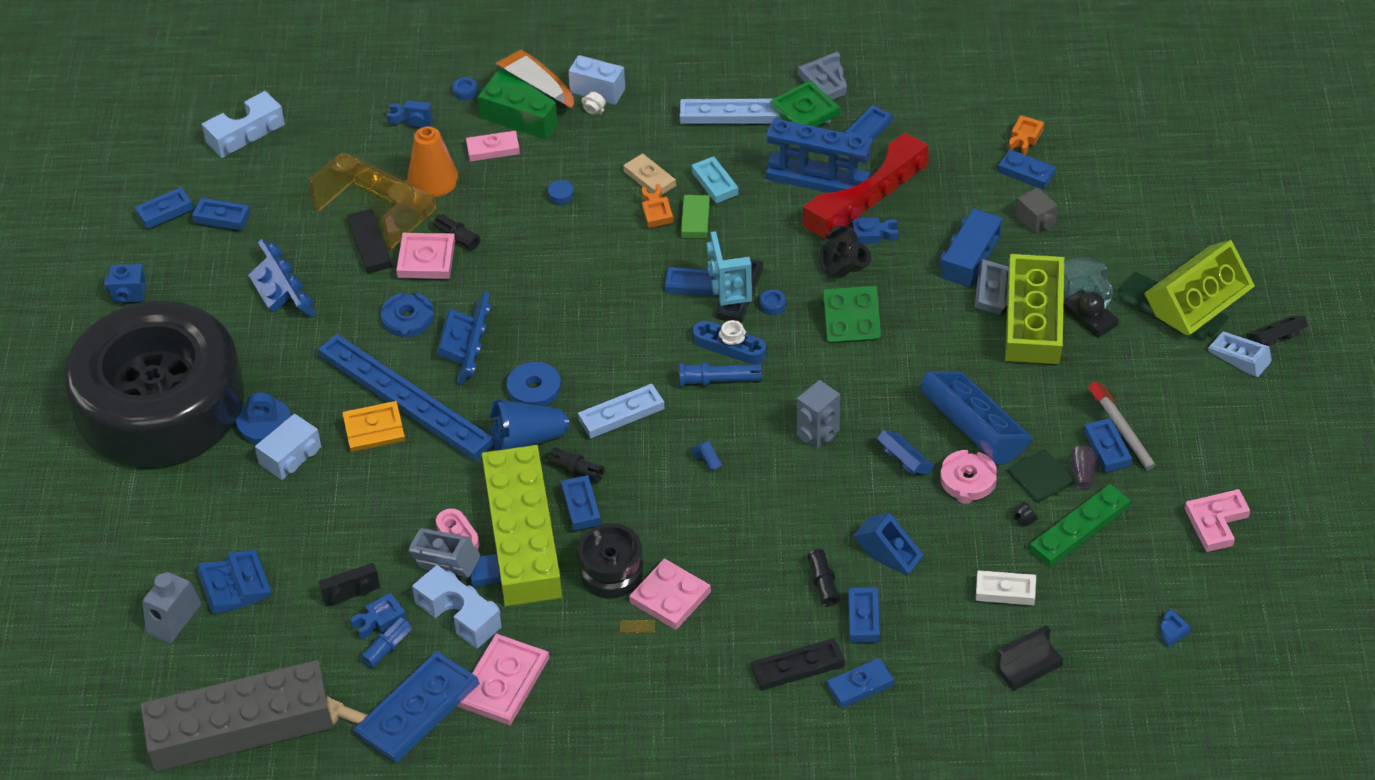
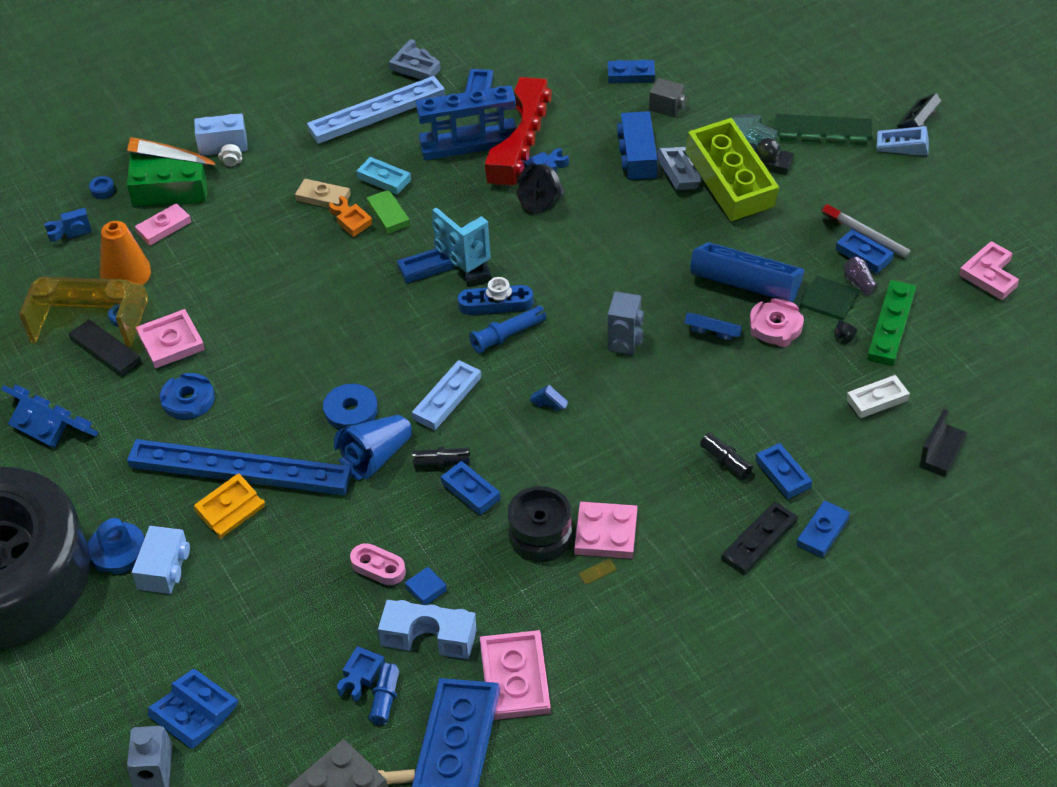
camera: 30 degrees left, 0 degrees up
black plate [318,563,380,607] -> none
sand blue brick [409,528,480,578] -> none
black axle [433,214,481,250] -> none
blue bracket [436,291,491,385] -> none
lime brick [482,445,562,606] -> none
blue tile [548,180,574,205] -> none
blue tile [759,289,786,315] -> none
green tile [770,80,840,127] -> none
green bracket [821,286,881,343] -> none
blue slope [853,512,923,575] -> none
orange plate [1009,115,1044,155] -> none
lime slope [1144,240,1255,335] -> none
blue tile [1160,609,1191,648] -> none

